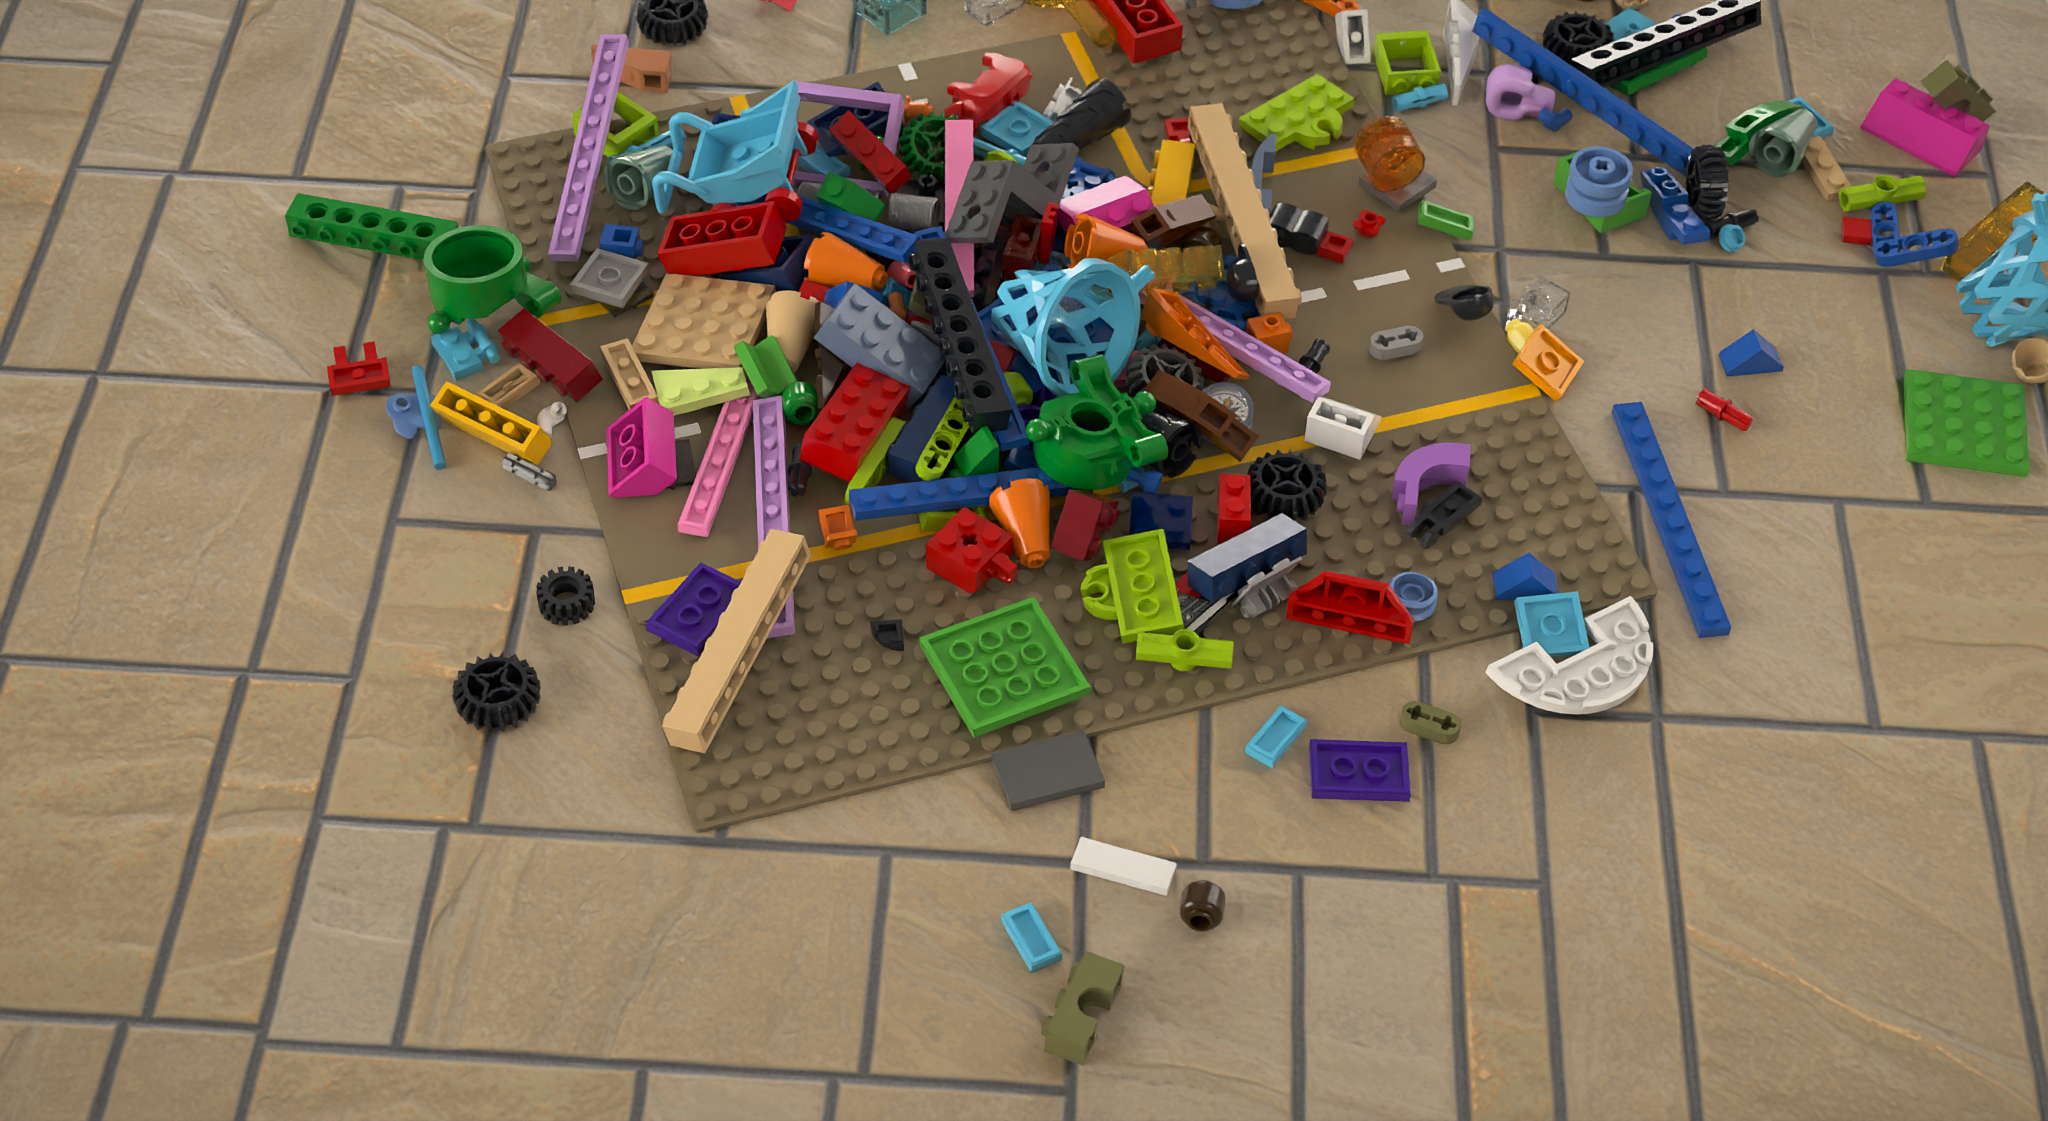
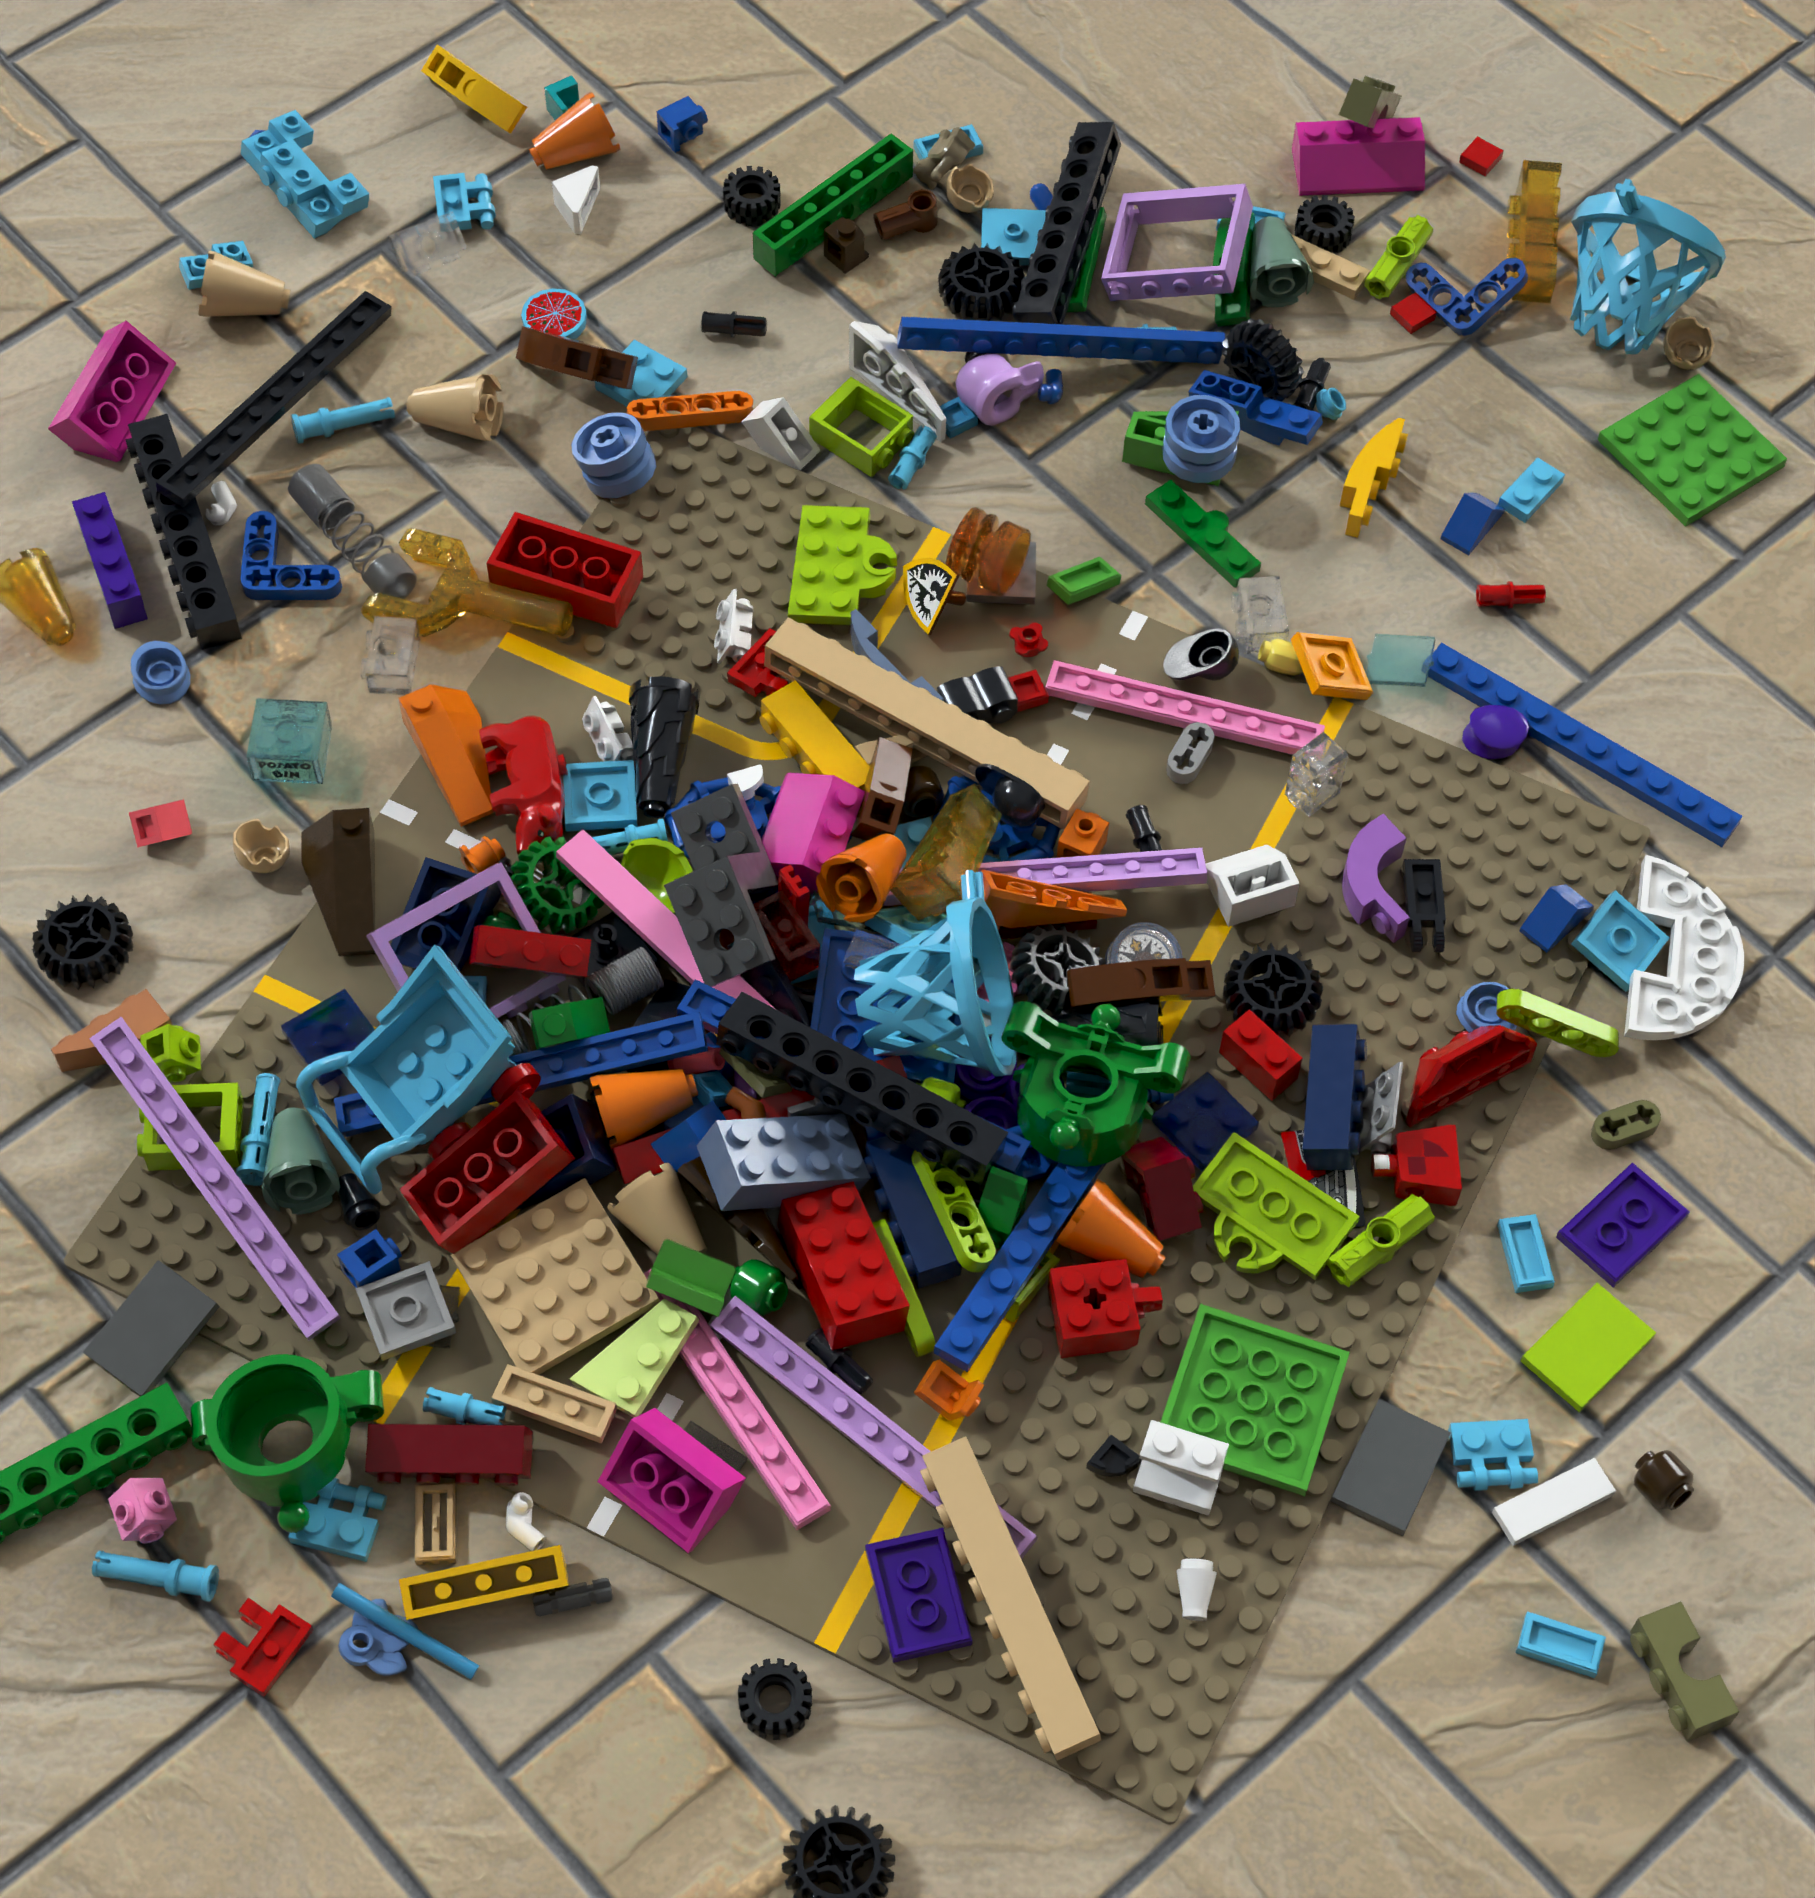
camera: 45 degrees left, 10 degrees up
none -> dark grey tile [83,1260,220,1396]
none -> medium azure pin [92,1550,219,1602]
none -> bright pink brick [108,1478,177,1544]
none -> lime brick [140,1024,201,1082]
none -> tan hair [233,819,290,873]
none -> dark brown wedge [301,808,376,956]
none -> black cone [338,1173,380,1230]
none -> orange wedge [398,684,494,827]
none -> medium azure pin [422,1387,506,1425]
none -> white hinge [714,589,753,664]
none -> white tile [727,764,764,801]
none -> shield [903,558,966,635]
none -> dark azure tile [939,397,978,439]
none -> bright pink tile [1045,660,1325,760]
none -> lavender window [1101,184,1253,301]
none -> white panel [1133,1420,1229,1516]
none -> green hinge [1145,480,1261,588]
none -> white cone [1176,1559,1217,1621]
none -> clear brick [1285,732,1349,817]
none -> black tyre [1294,195,1355,253]
none -> yellow slope [1340,418,1408,538]
none -> clear light blue piece [1366,634,1436,687]
none -> red torso [1371,1125,1462,1206]
none -> medium azure plate [1448,1419,1538,1491]
none -> red tile [1459,136,1504,177]
none -> dark purple piece [1462,705,1529,759]
none -> lime beam [1496,989,1619,1057]
none -> medium azure plate [1498,457,1565,523]
none -> lime tile [1520,1282,1656,1413]

